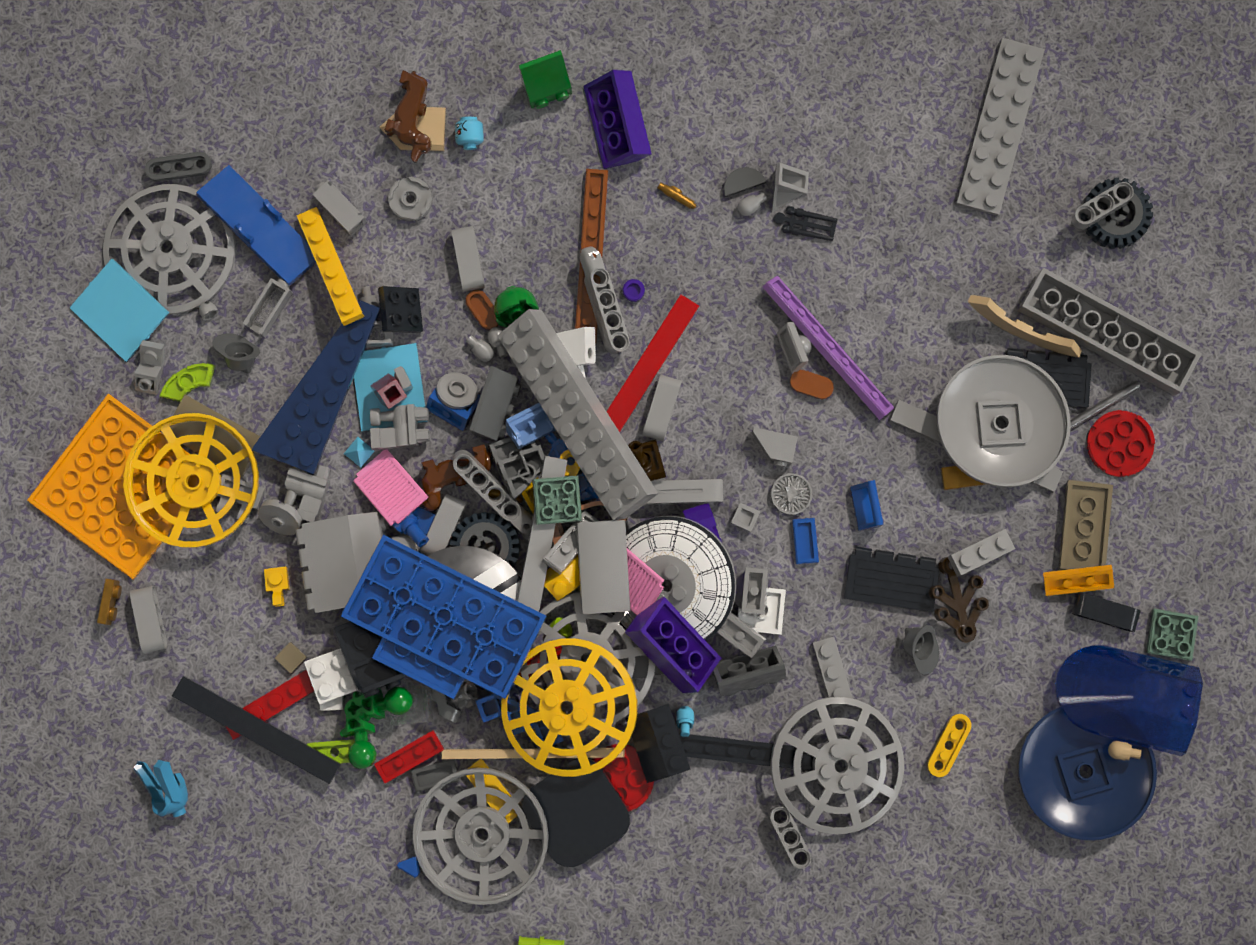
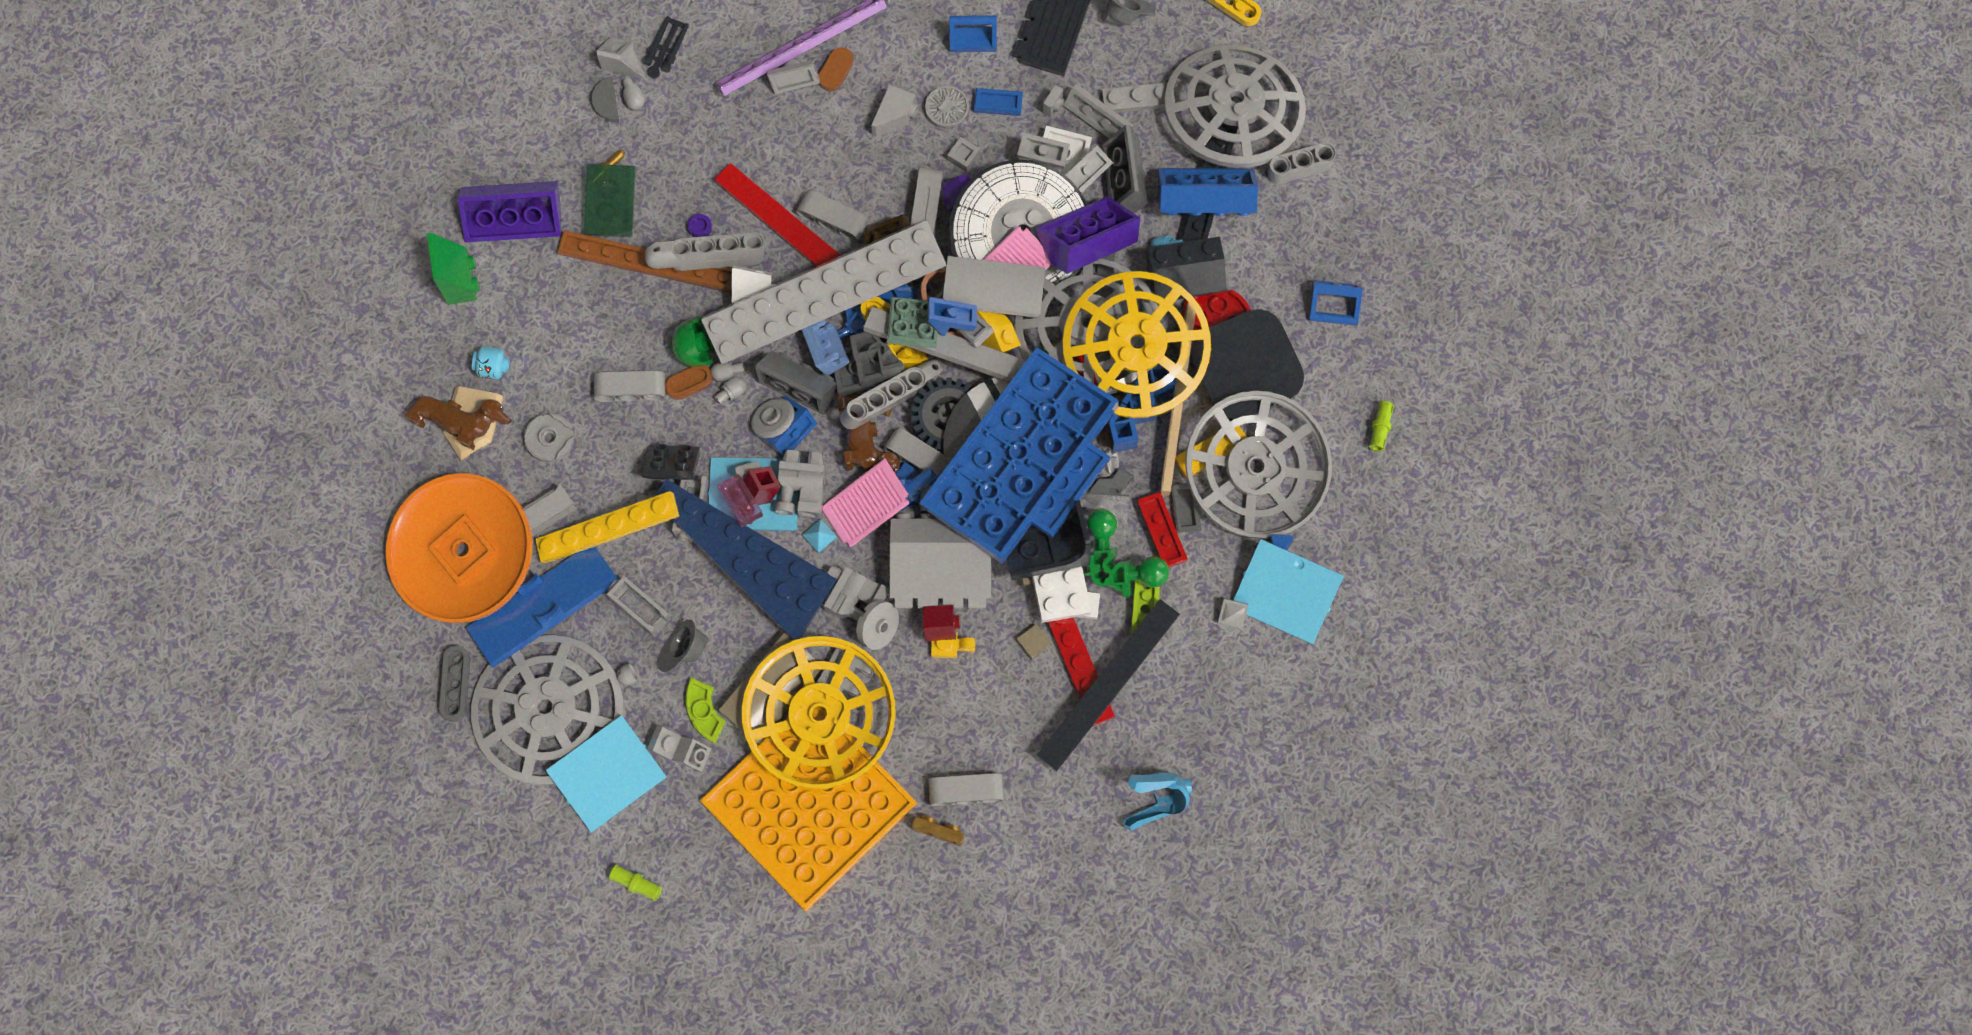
camera: 85 degrees left, 10 degrees down
none -> orange dish [386,473,533,623]
none -> clear green tile [584,164,636,237]
none -> lime pin [609,864,663,902]
none -> clear pink tile [717,474,763,527]
none -> dark red brick [923,605,961,641]
none -> blue slope [928,297,977,336]
none -> light grey plate [1043,85,1065,118]
none -> light grey plate [1063,84,1133,139]
none -> blue slope [1158,168,1259,216]
none -> light grey tile [1218,598,1248,629]
none -> medium azure piece [1234,539,1344,644]
none -> blue tile [1309,280,1363,326]

